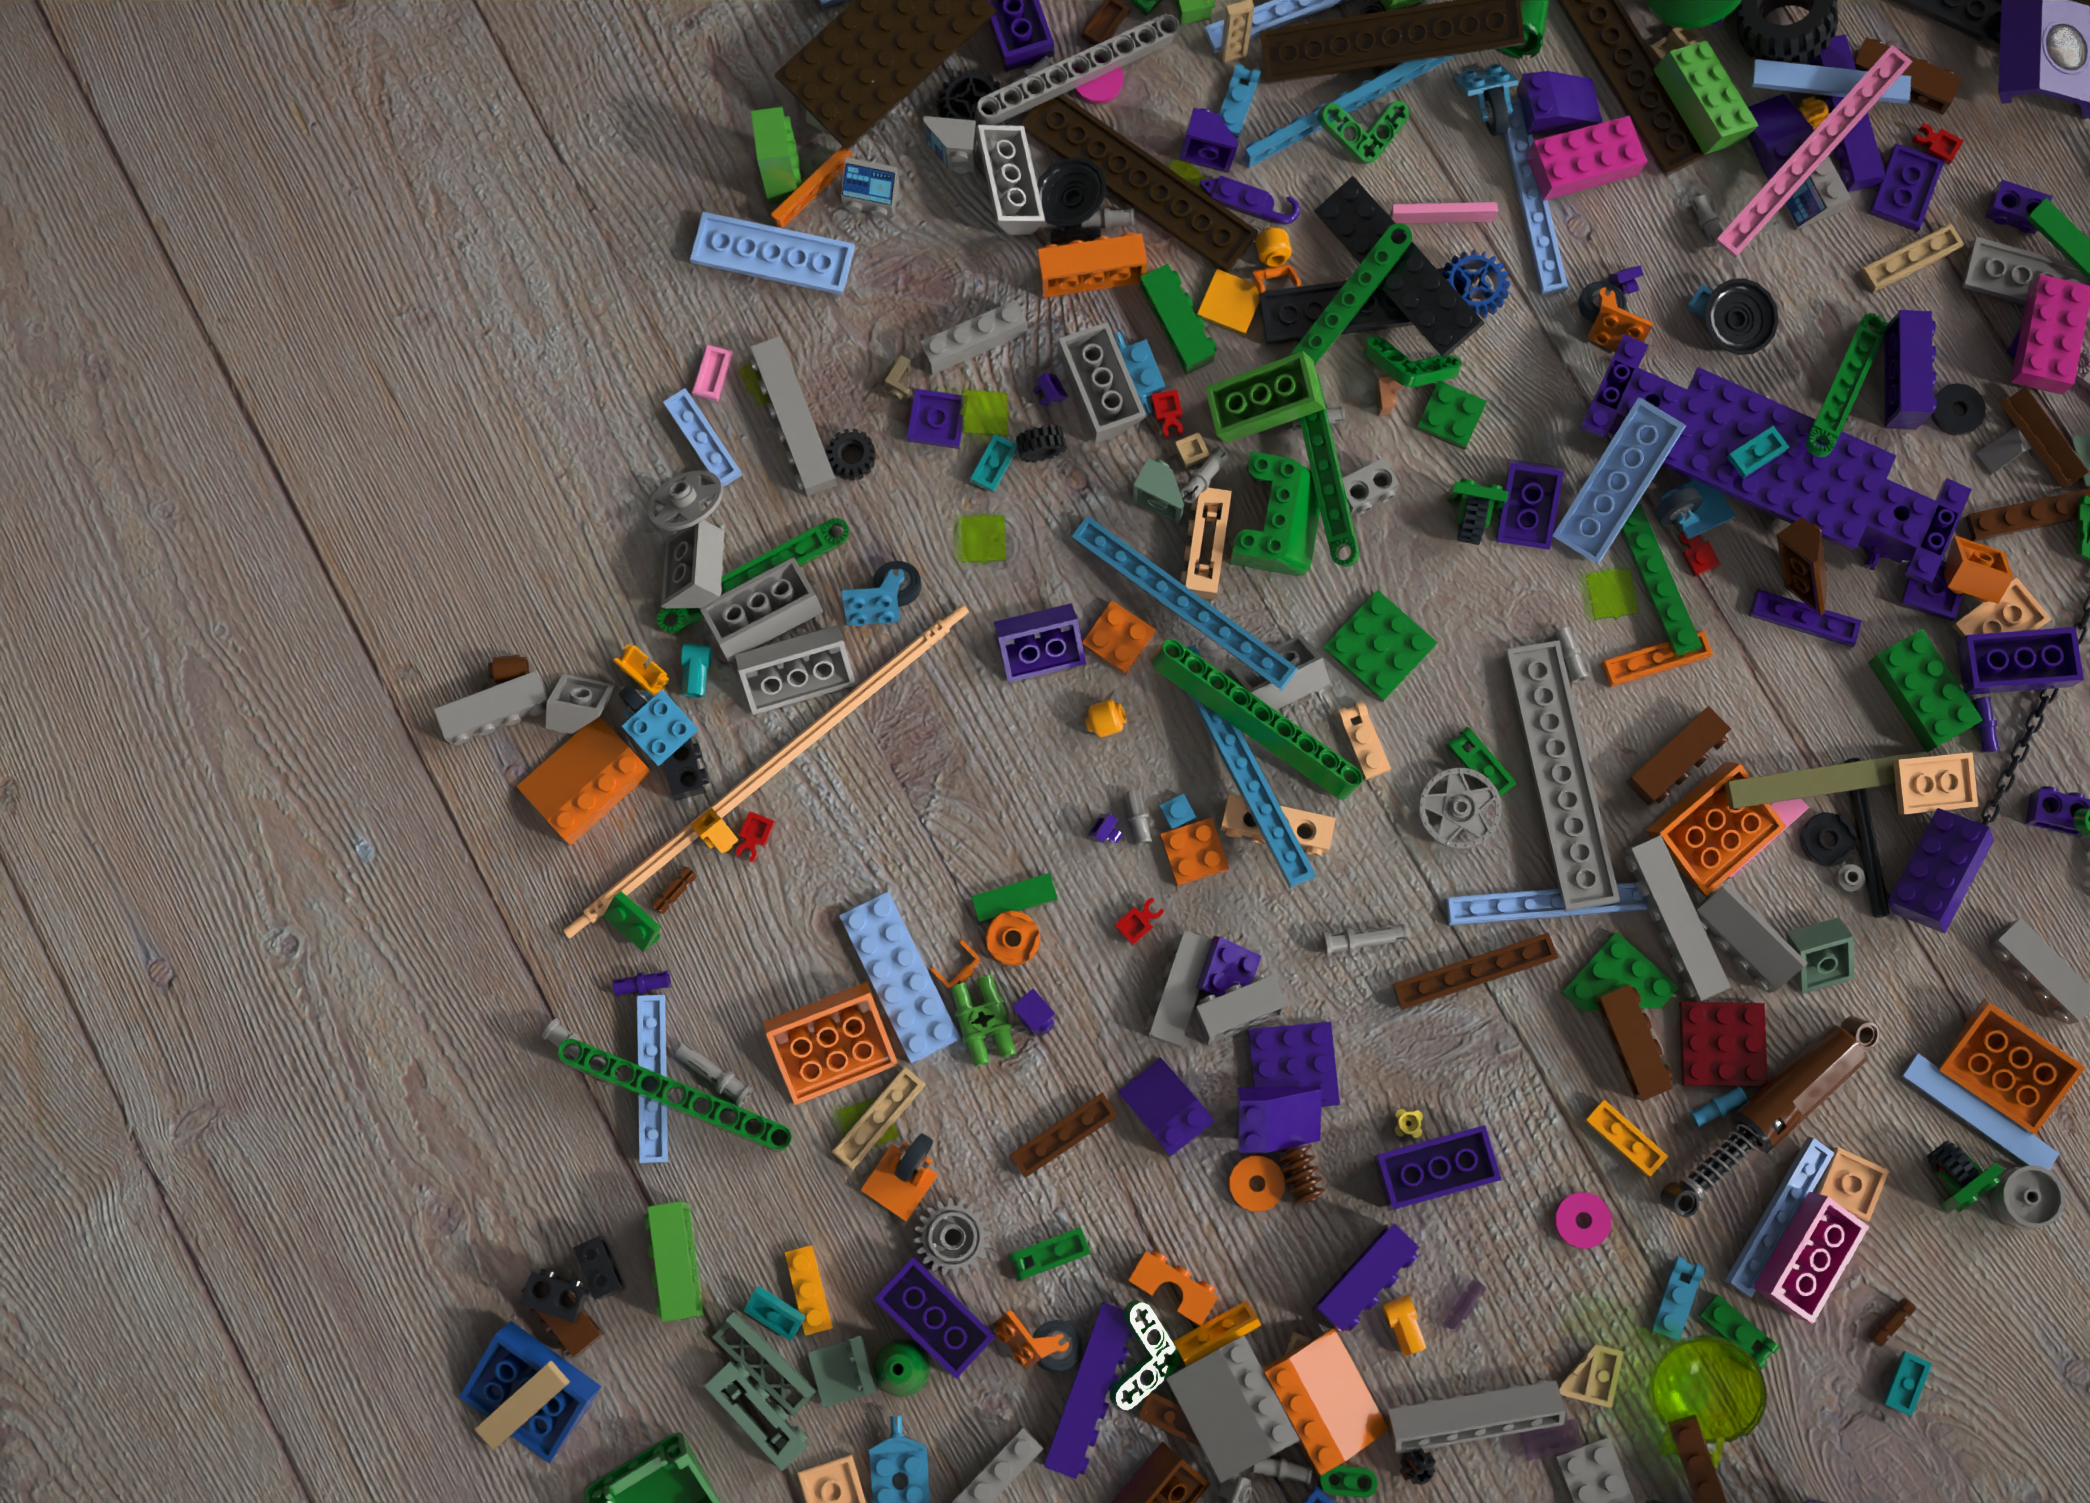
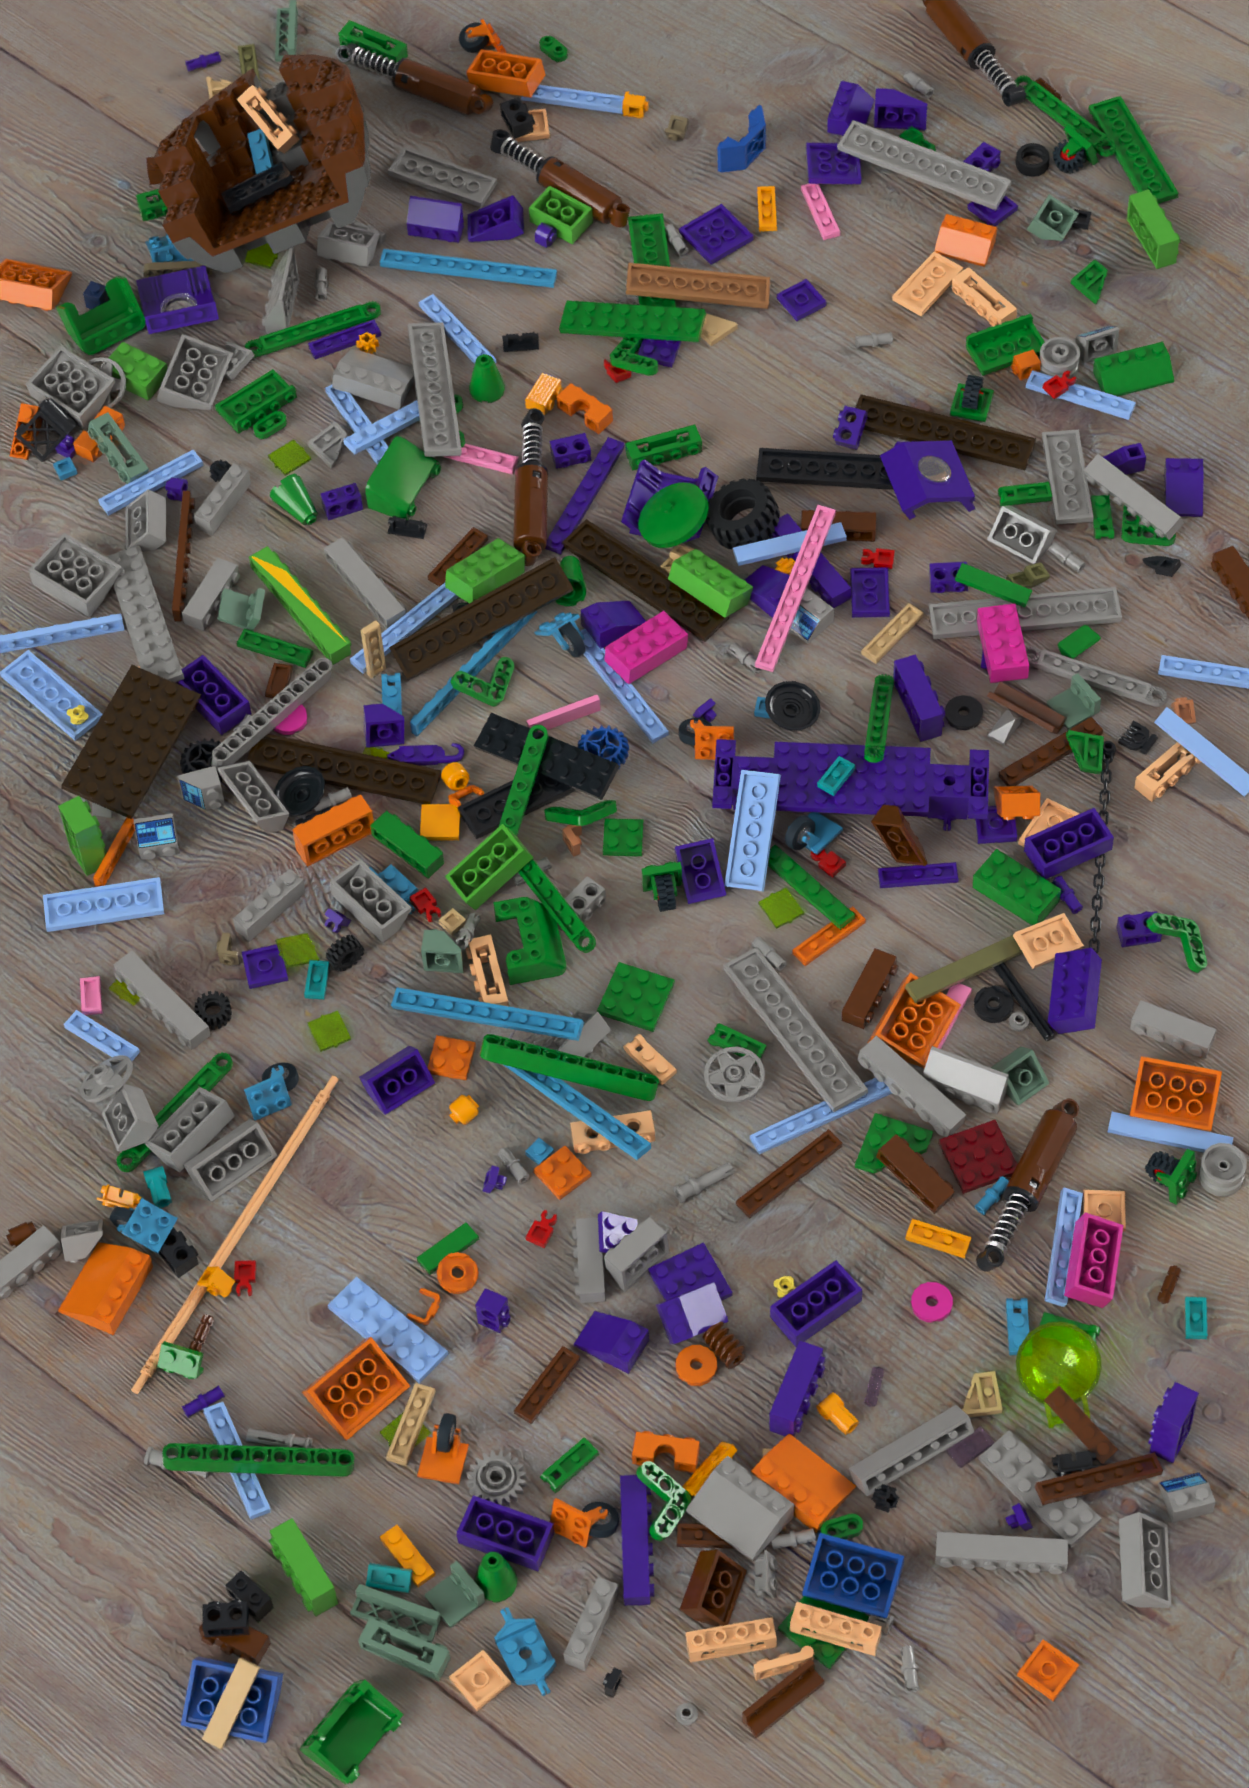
camera: 20 degrees left, 20 degrees down
bright green pin [950,974,1017,1067] -> none

